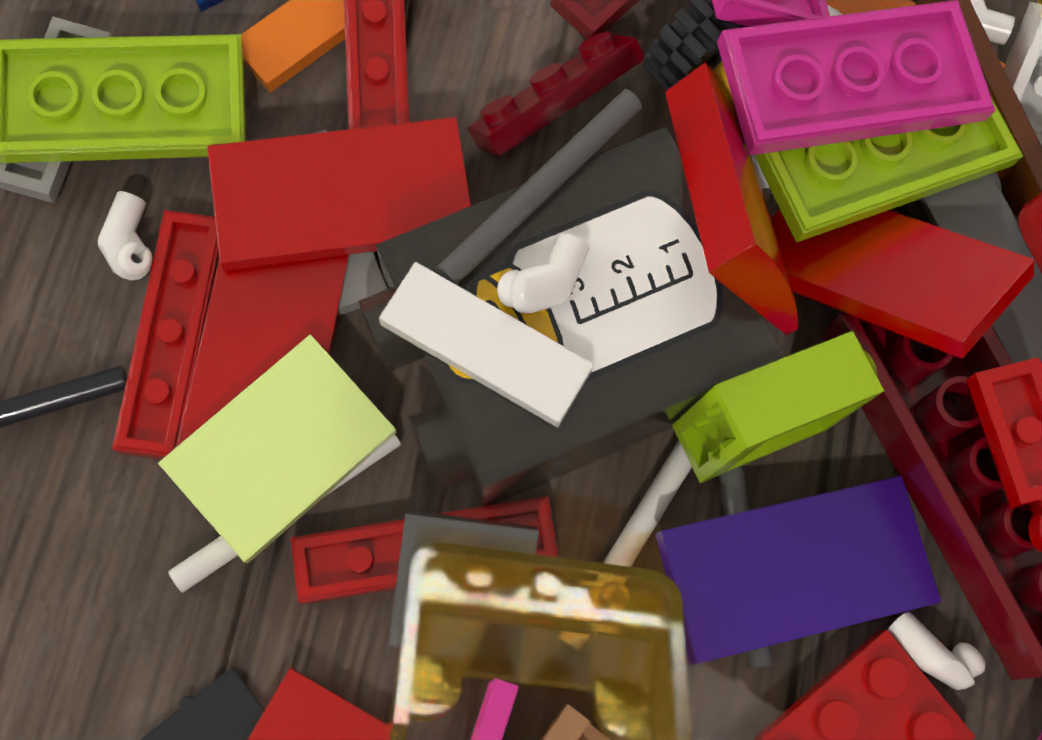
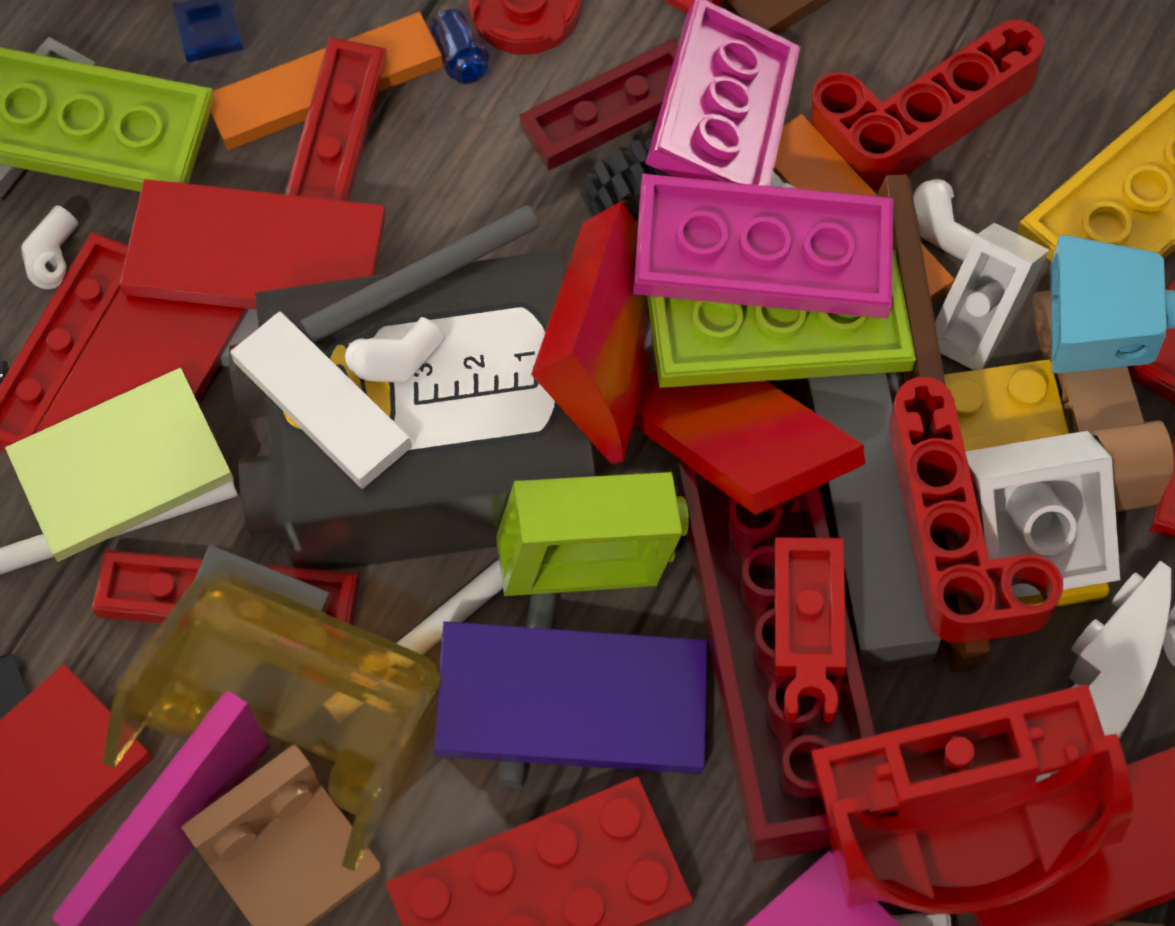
camera: 25 degrees right, 10 degrees down
dark red plate [467,31,644,157] -> none
white arm [888,611,986,690] -> none

